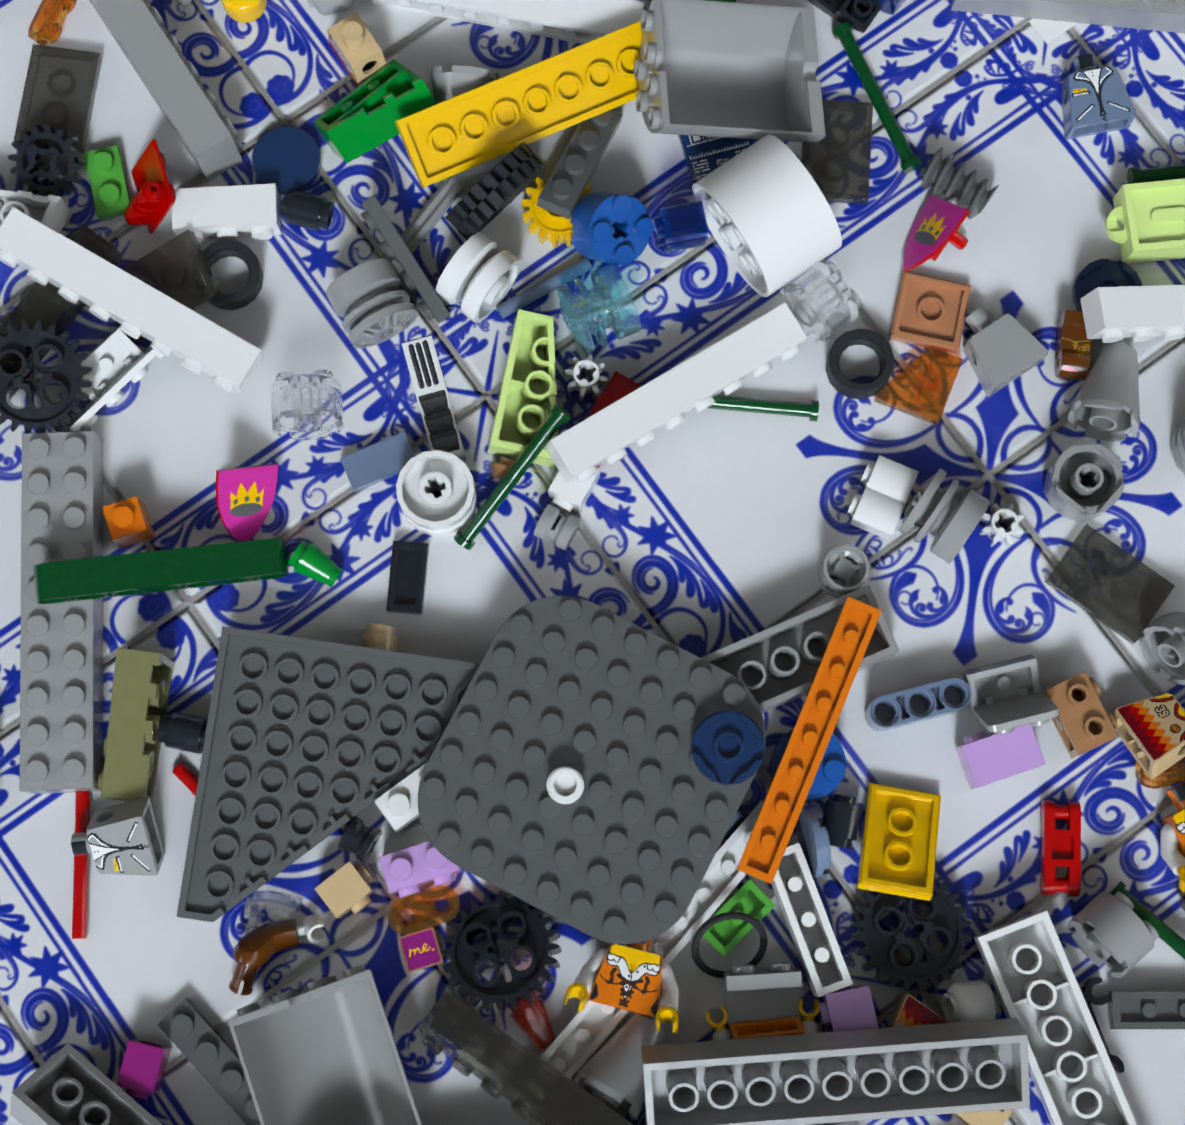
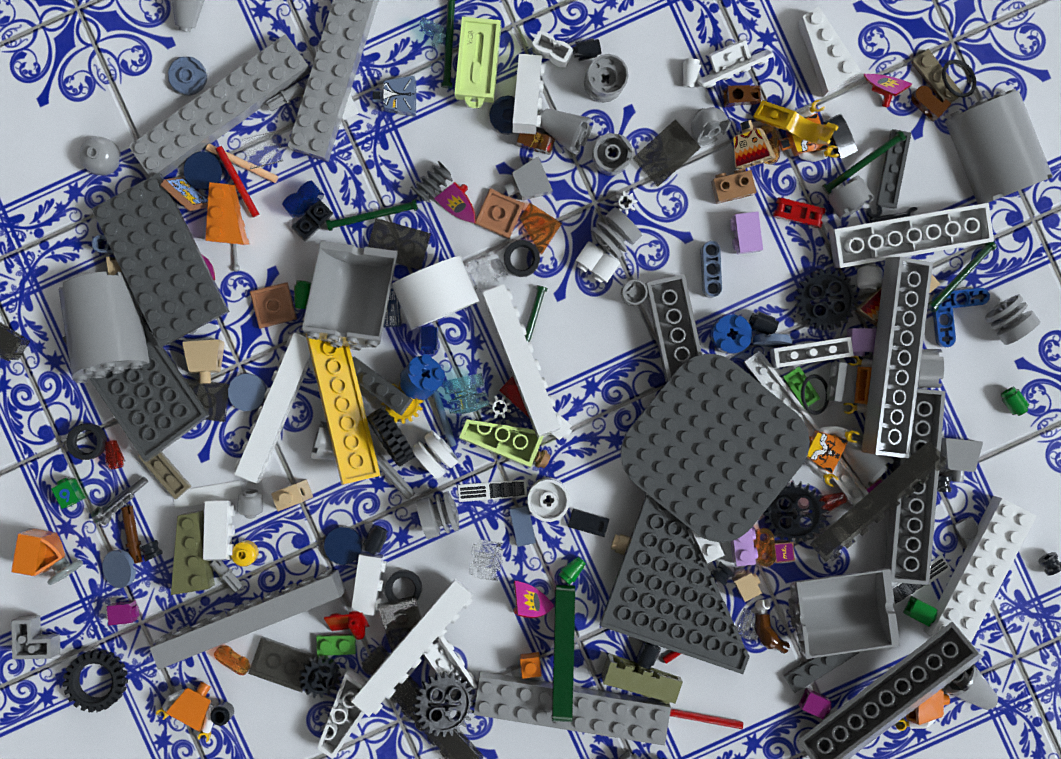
camera: 80 degrees left, 10 degrees up
light grey torso [71,797,165,876] -> none
green wedge [313,59,437,163] -> none
dark grey plate [361,195,450,324] -> none
dark green bar [454,404,572,550] -> none
light grey wheel [533,504,581,551] -> none
white tile [547,766,584,805] -> none
dark blue tile [691,711,765,785] -> none
orange plate [736,597,882,884] -> none
yellow tile [857,783,941,901] -> none
light grey bracket [963,654,1059,734] -> none

